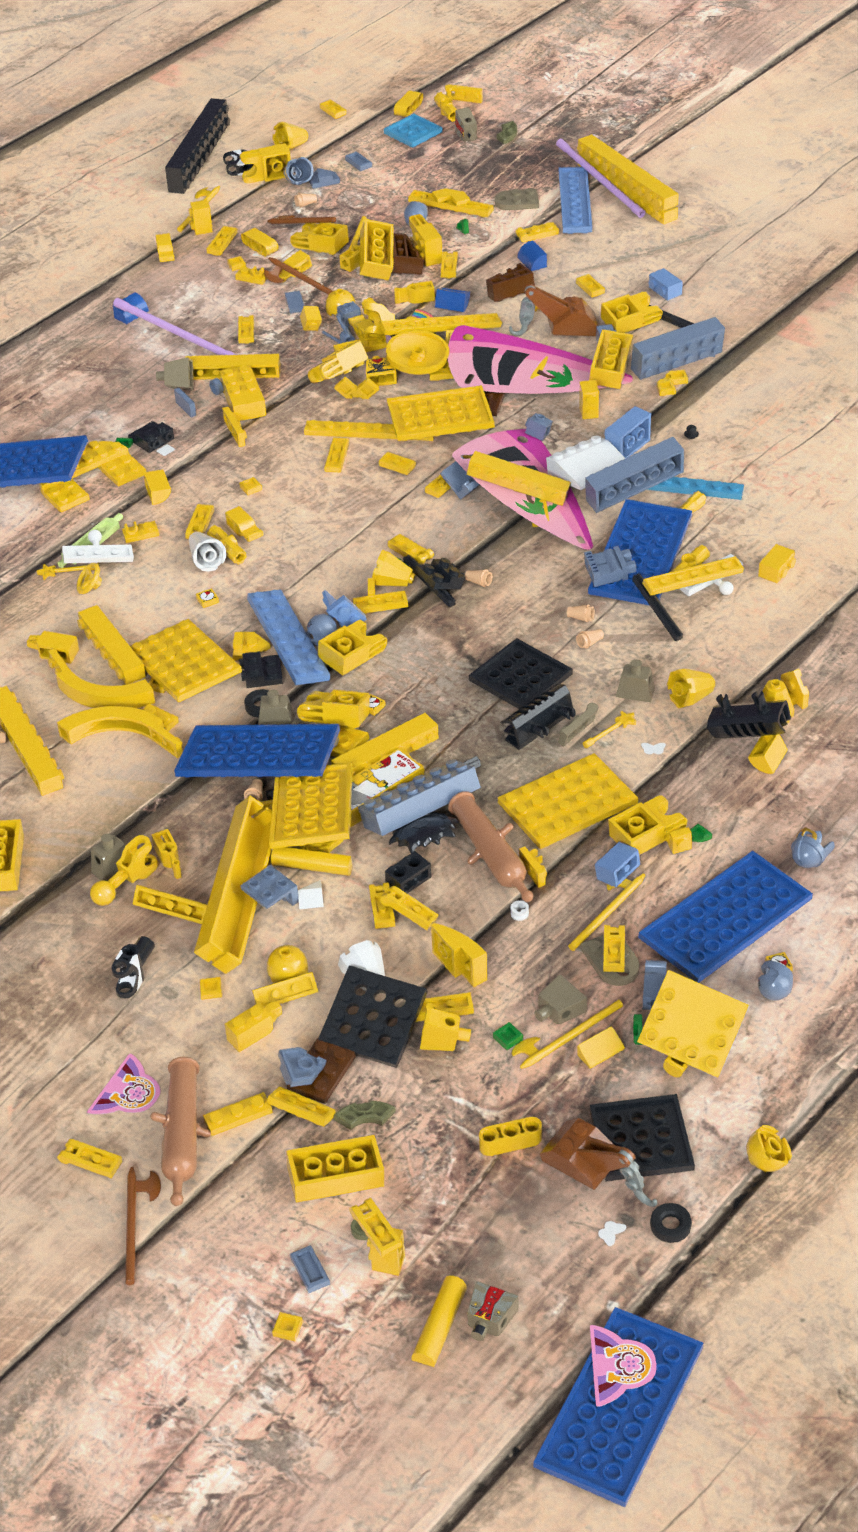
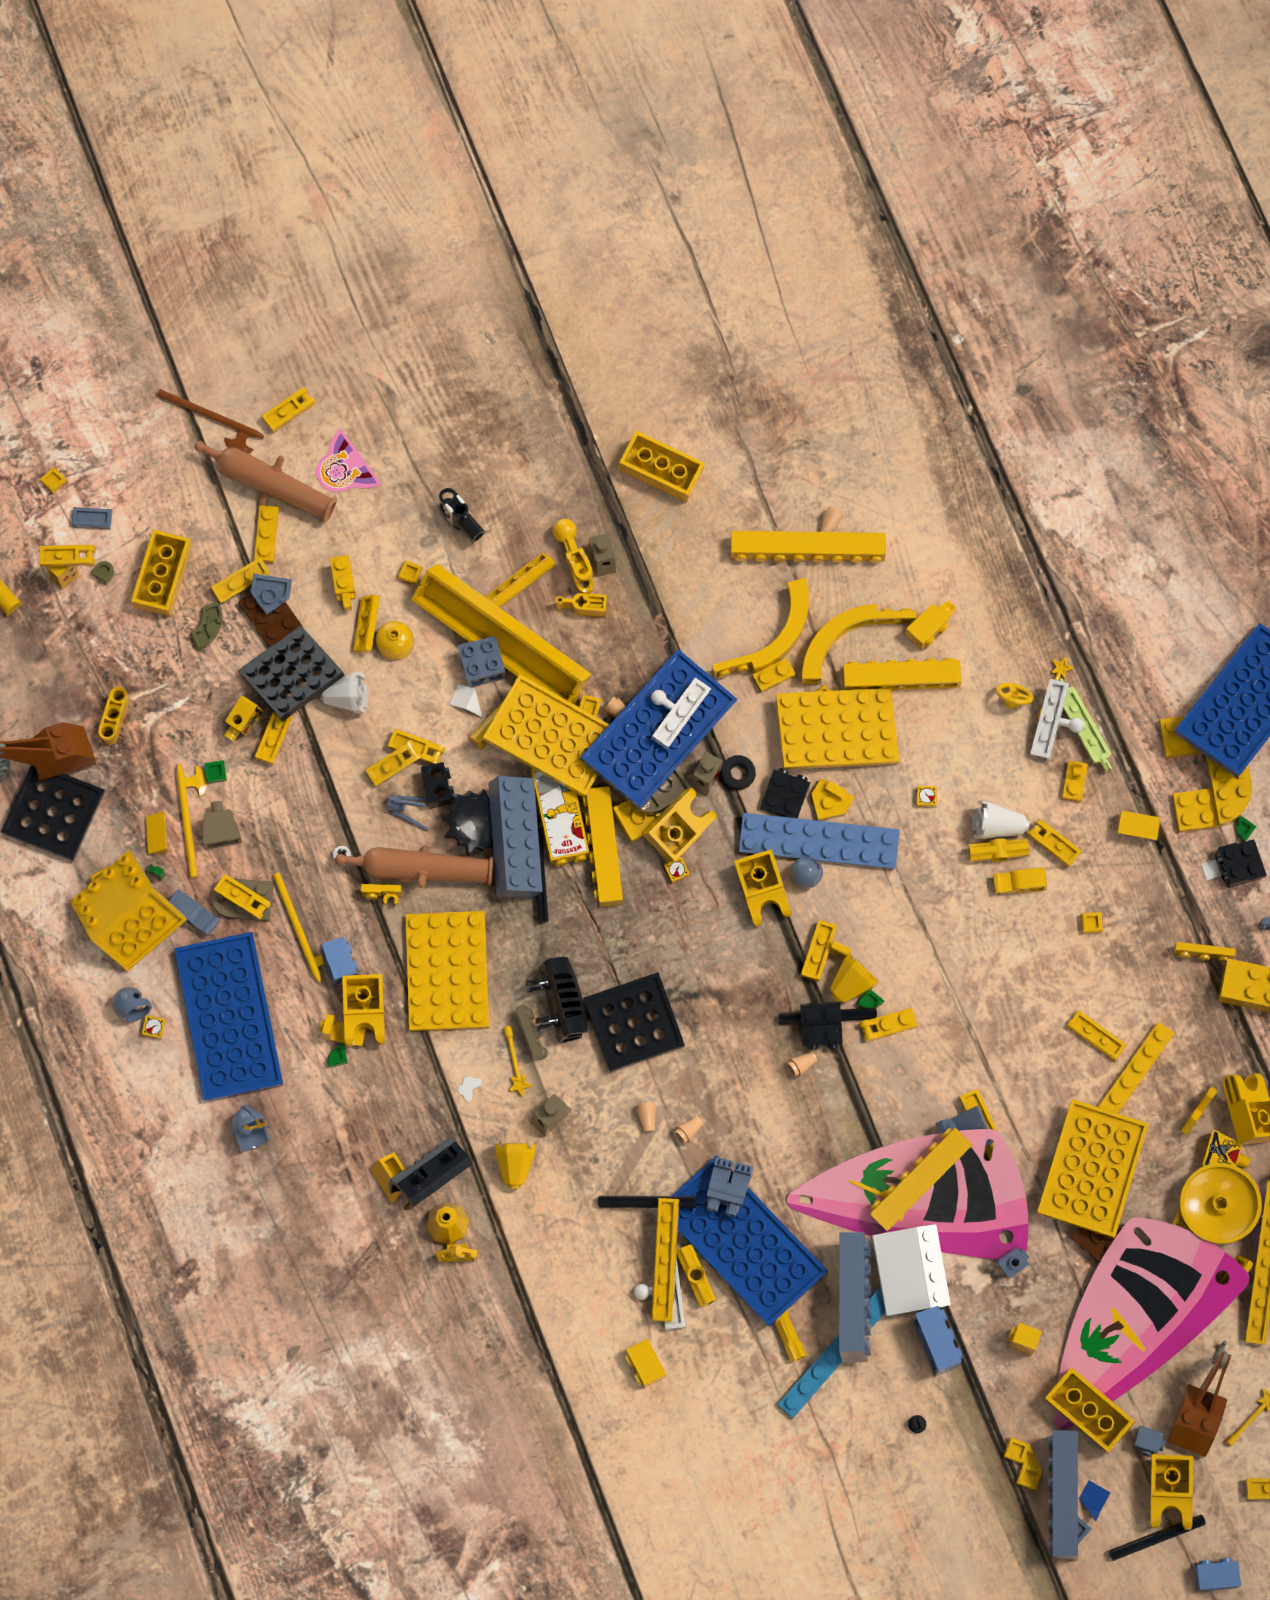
camera: 115 degrees right, 30 degrees up
medium blue bracket [322,590,367,627] -> none
yellow plate [379,452,416,475] -> none
yellow slope [431,923,487,987] -> none
none -> sand blue plant [387,795,429,831]
none -> white plate [651,678,711,749]

